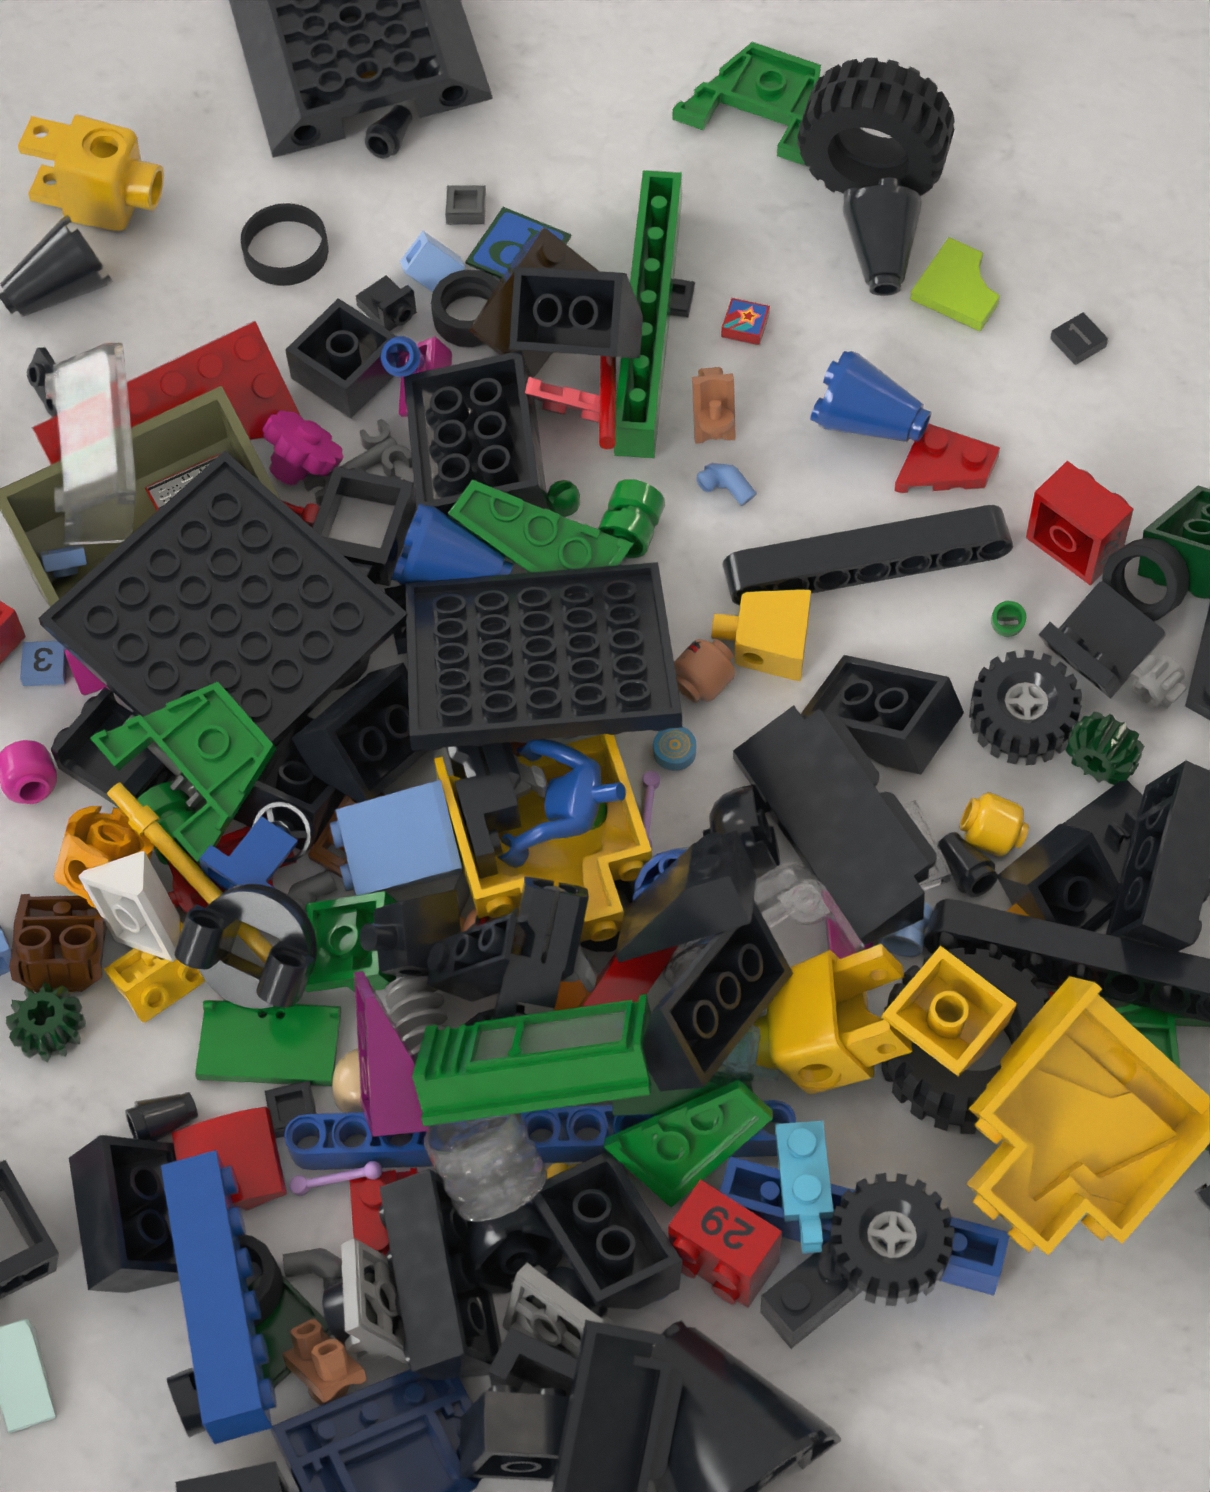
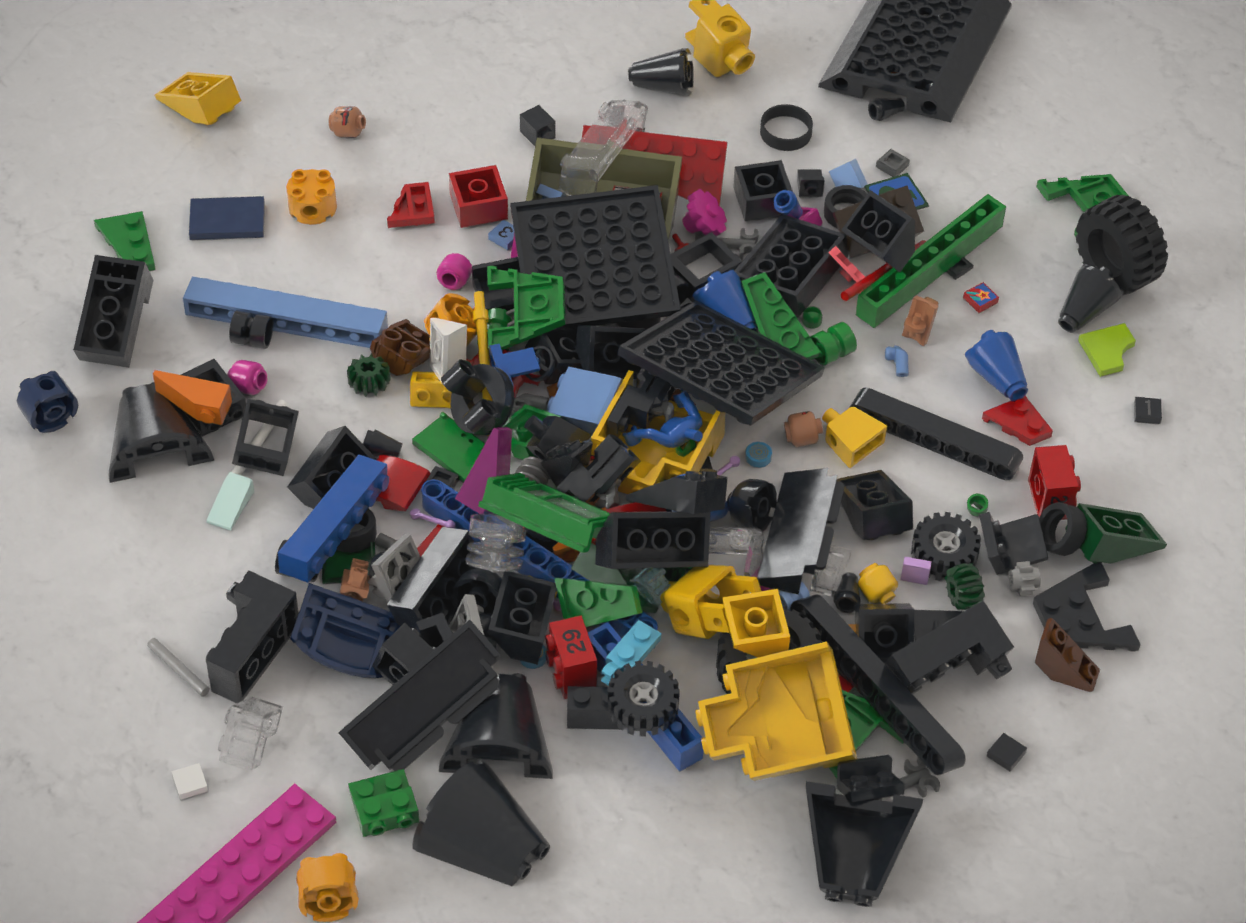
camera: 35 degrees right, 10 degrees down
none -> lavender tile [900,557,931,585]

